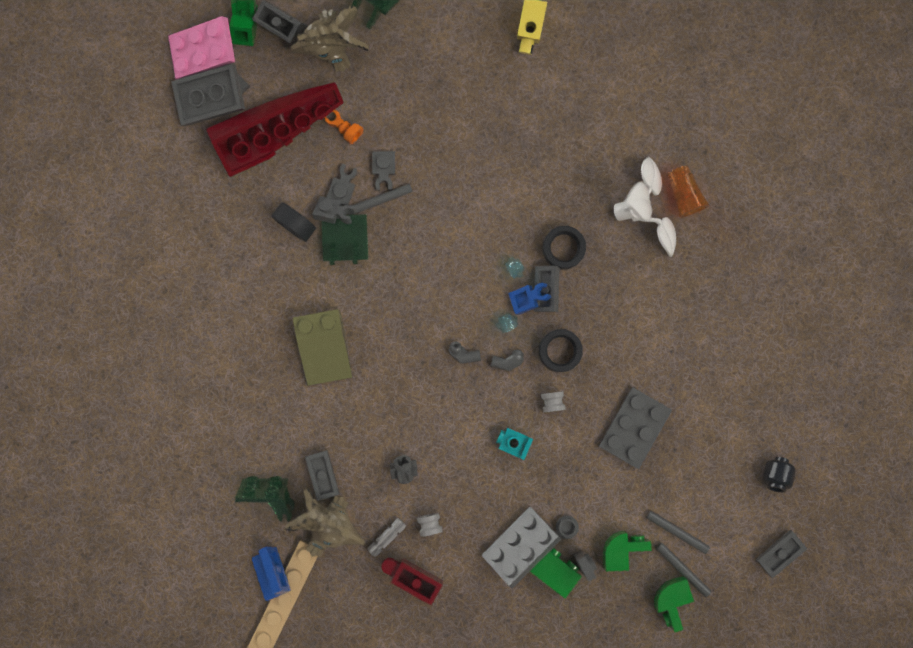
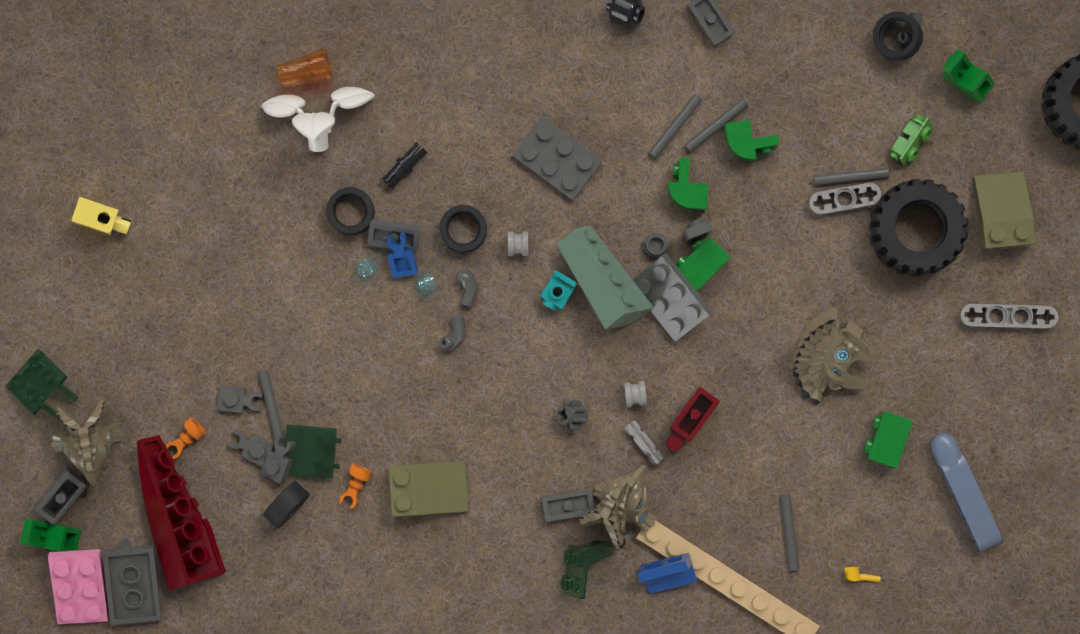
camera: 85 degrees left, 0 degrees up
none -> orange piece [339,463,373,509]
none -> black pin [382,142,427,189]
none -> sand green wedge [557,226,654,329]

